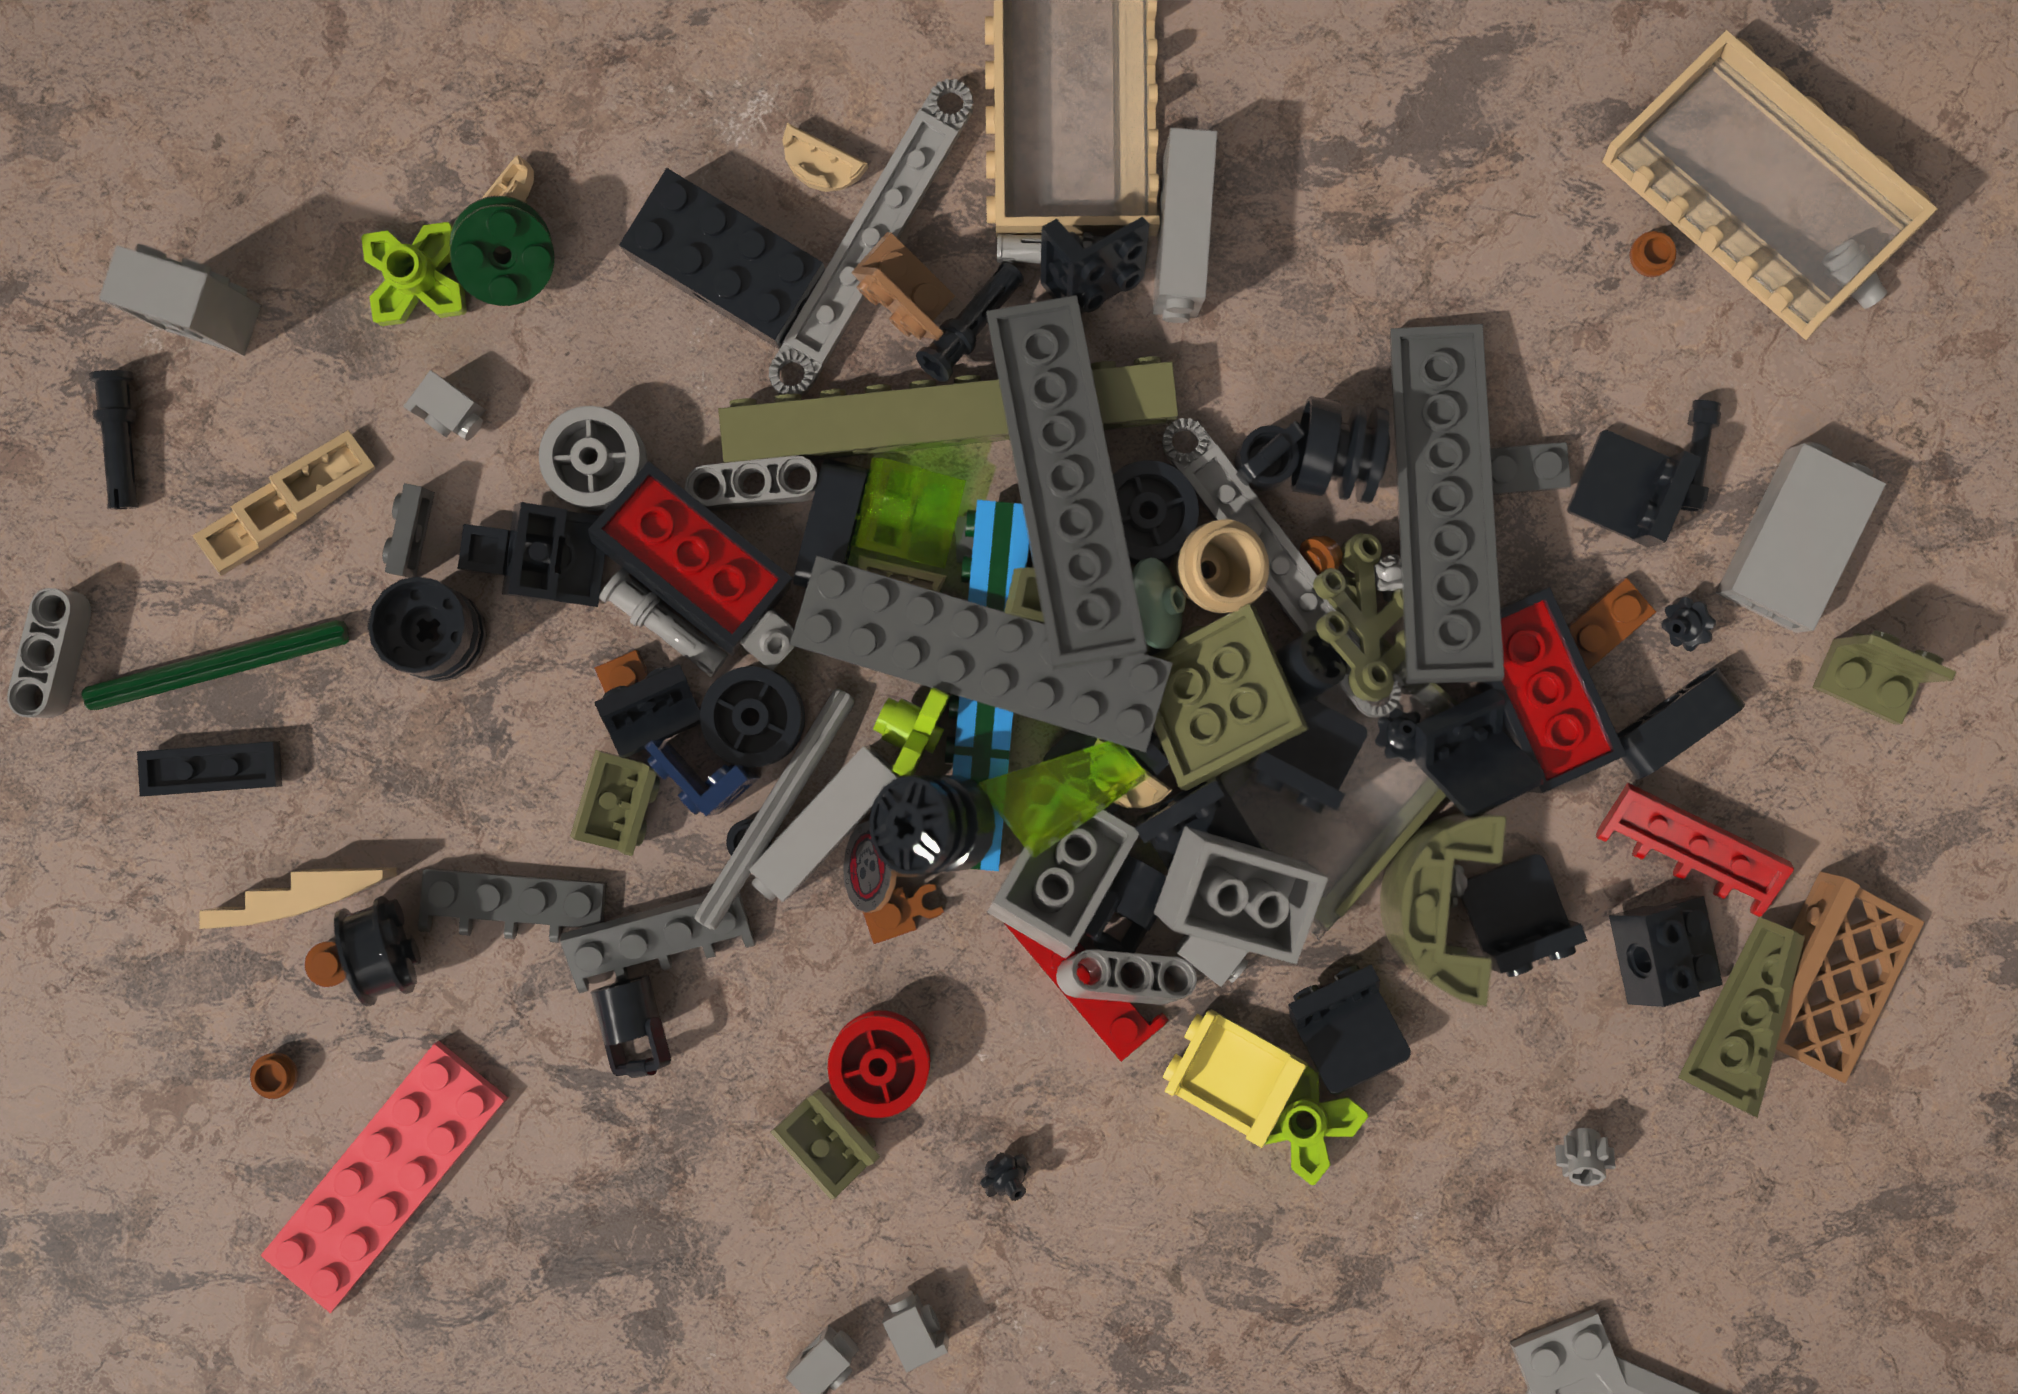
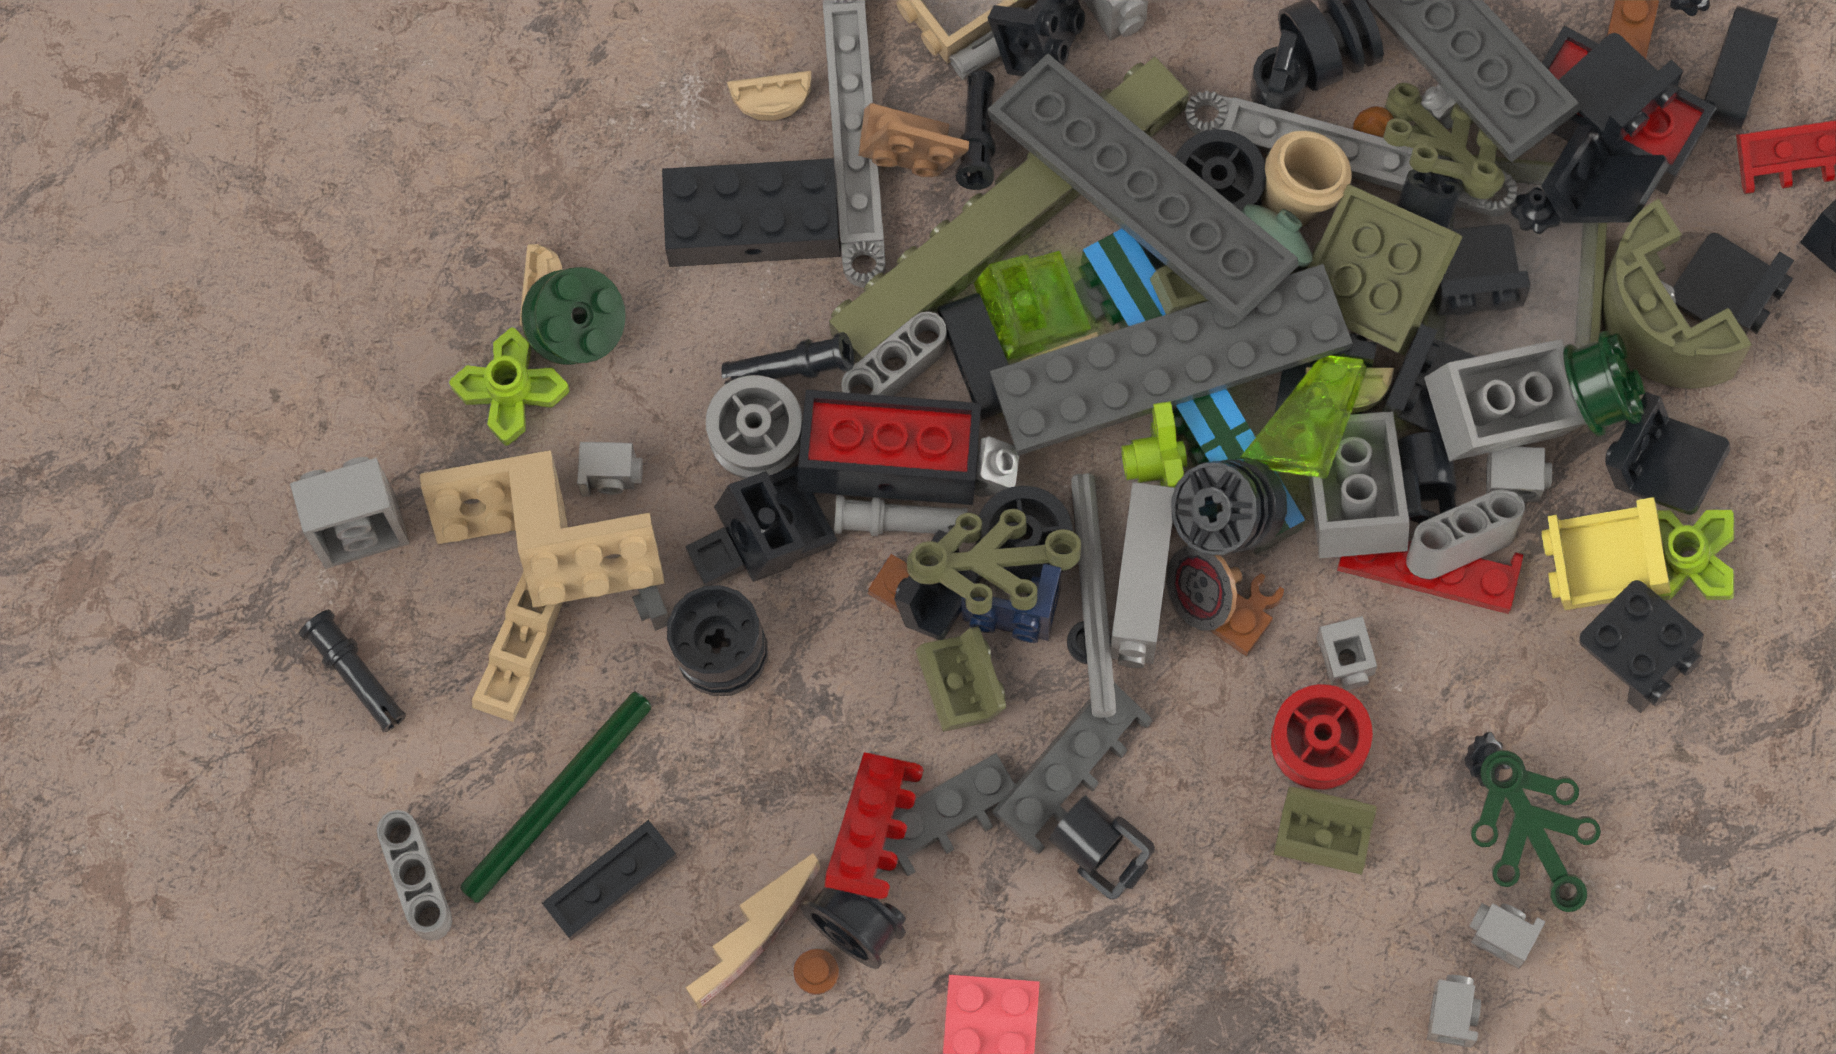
camera: 30 degrees left, 15 degrees down
none -> tan bracket [420,450,665,607]
none -> black pin [721,332,854,384]
none -> red hinge [824,752,924,899]
none -> olive plant [907,509,1081,615]
none -> light grey brick [1316,616,1377,690]
none -> dark green plant [1470,750,1601,912]
none -> black bracket [1558,33,1684,146]
none -> dark green wheel [1563,331,1645,437]
none -> black bracket [1579,580,1704,713]

